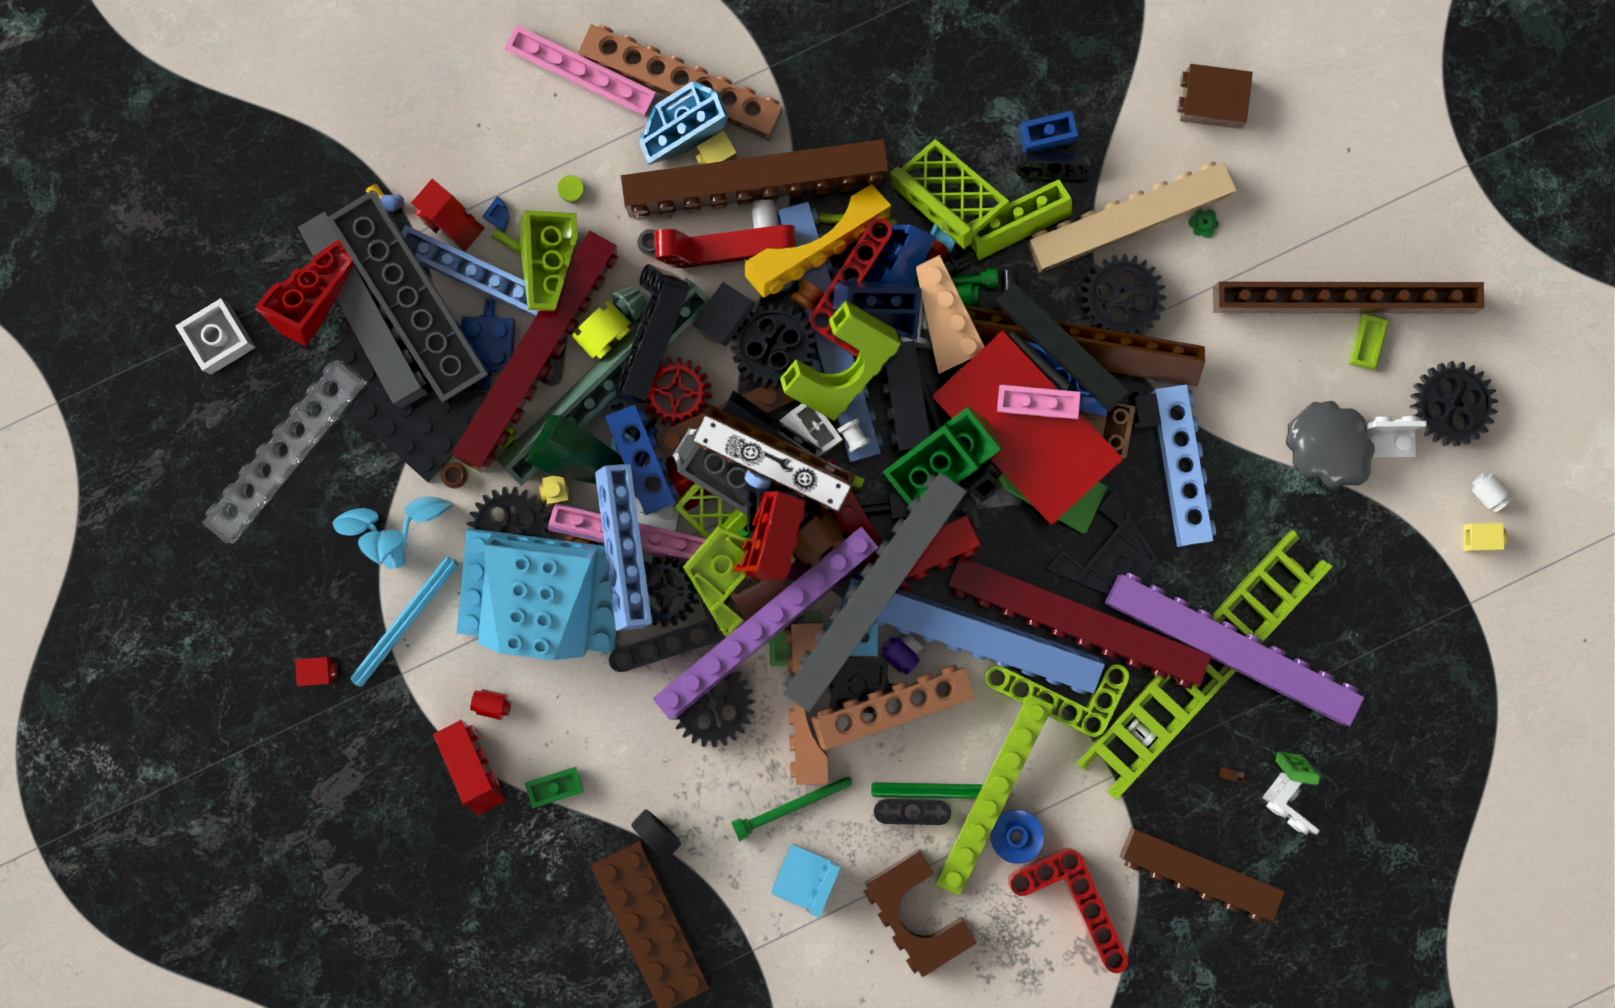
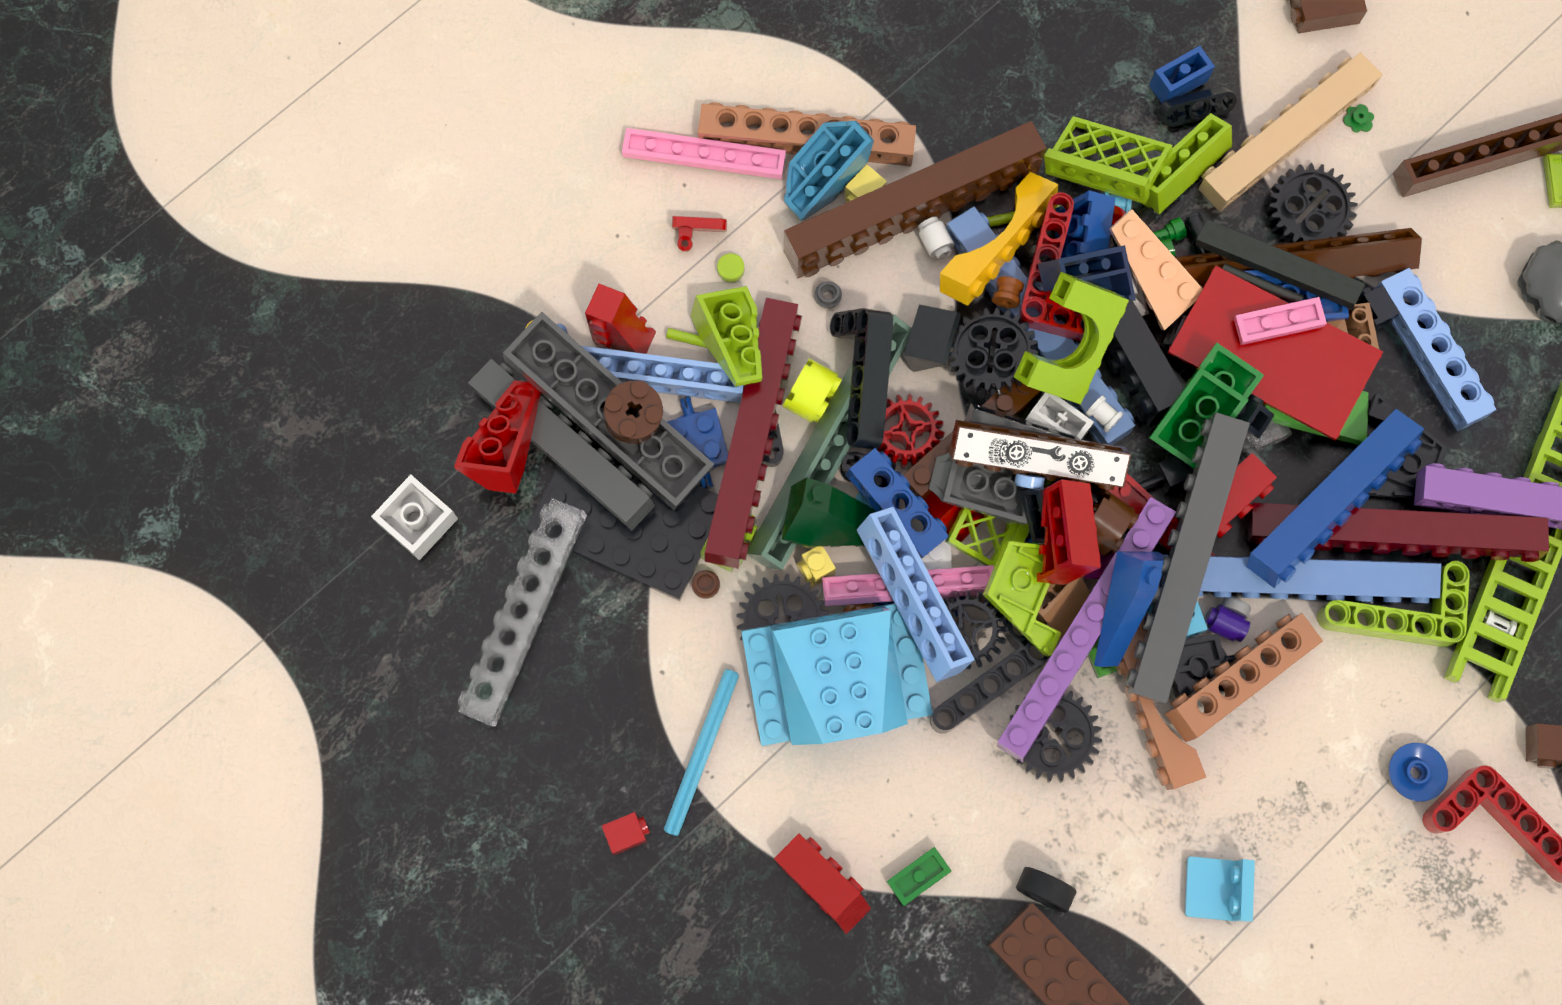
camera: 20 degrees left, 10 degrees down
medium azure plant [332,496,453,569] -> none
red brick [470,689,512,720] -> none
blue tile [482,196,509,233] -> none
sand green piece [612,286,647,323] -> none
red beam [654,225,796,268] -> none
green piece [731,777,852,842] -> none
reddish brown arch [863,849,977,978] -> none
green axle [871,782,983,799] -> none
black beam [874,799,951,825] -> none
lime plate [935,692,1054,896] -> none
none -> reddish brown brick [604,381,663,444]
none -> red piece [672,216,727,252]
none -> blue wedge [1094,551,1164,667]
none -> blue brick [1246,409,1424,588]

